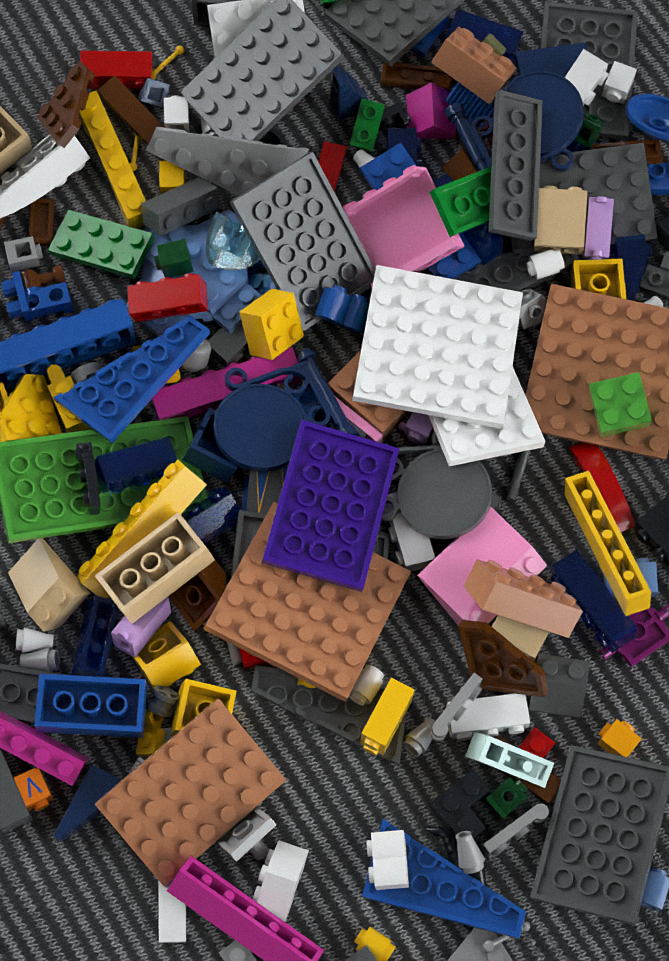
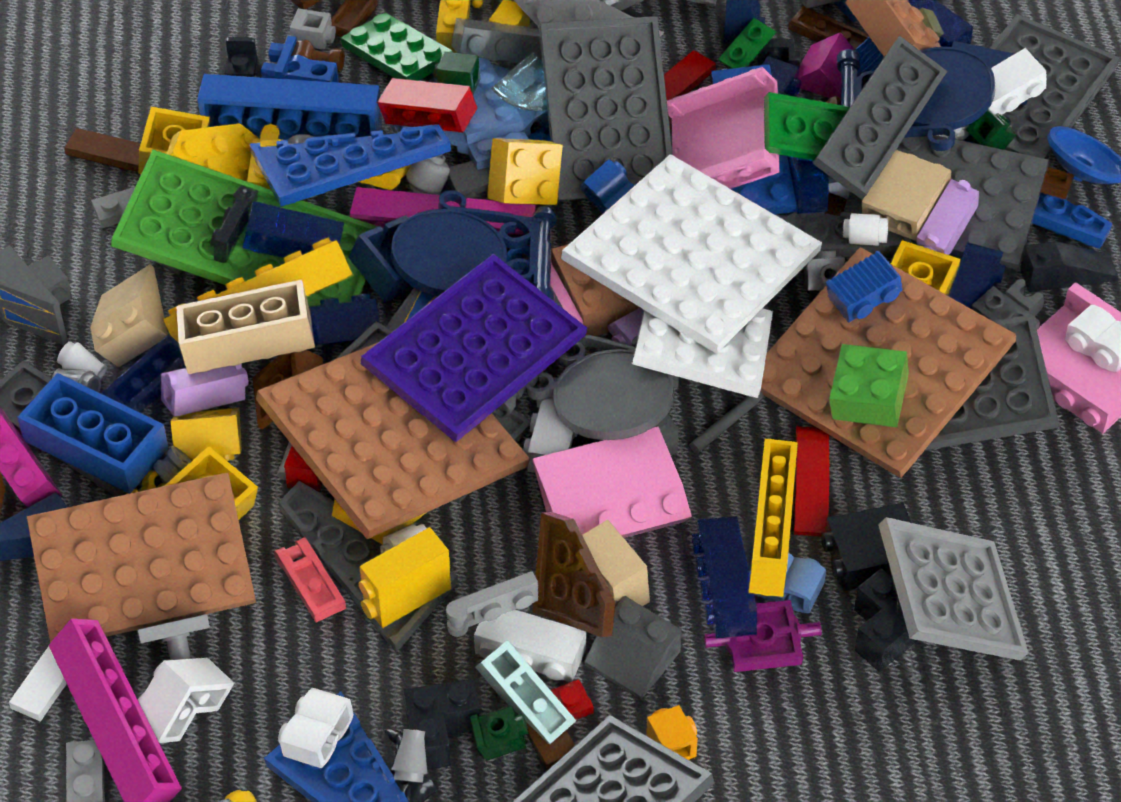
camera: 30 degrees right, 20 degrees down
light grey cone [402,718,435,757] -> none
nougat brick [463,559,583,638] -> none
light grey plate [481,804,549,857] -> none
white brick [602,61,637,104] -> none
none -> coral plate [274,537,346,623]
none -> blue brick [826,251,902,322]

